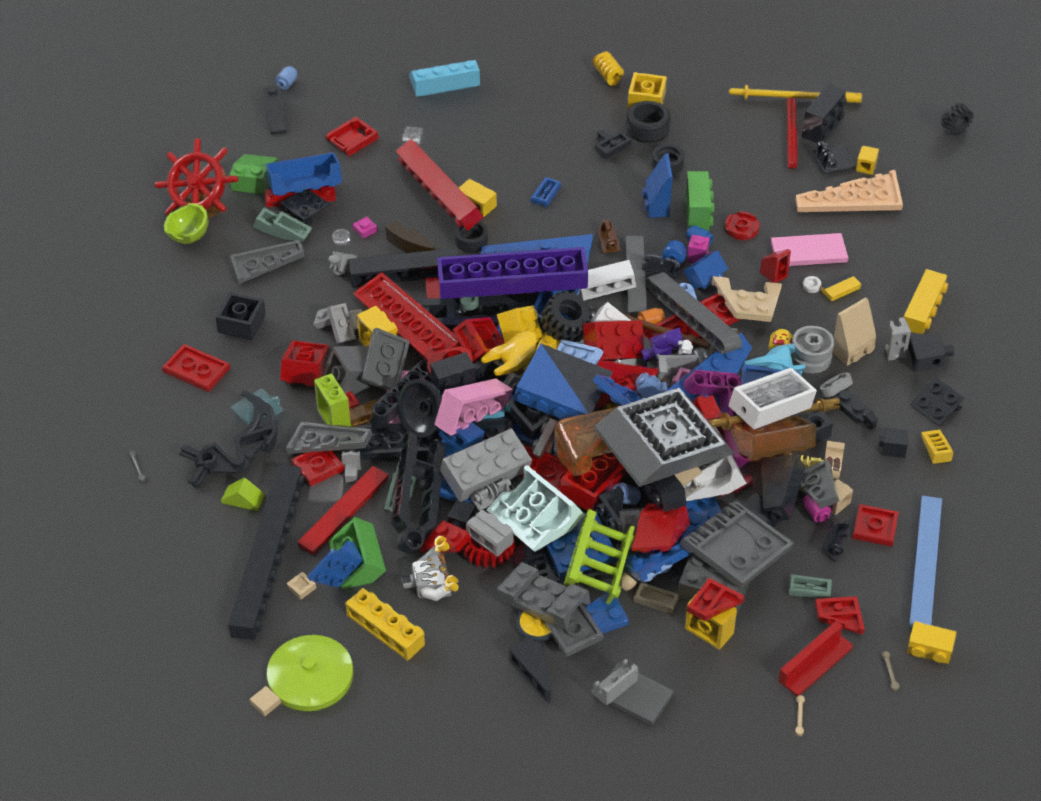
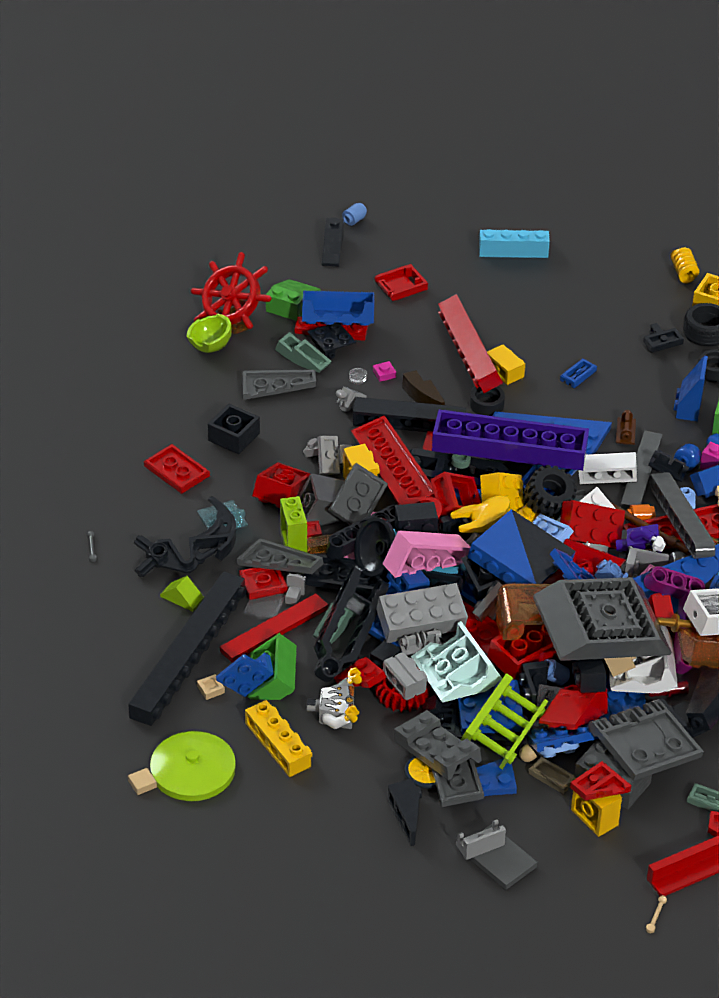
camera: 15 degrees right, 5 degrees down
clear tile [403,126,423,144] -> none

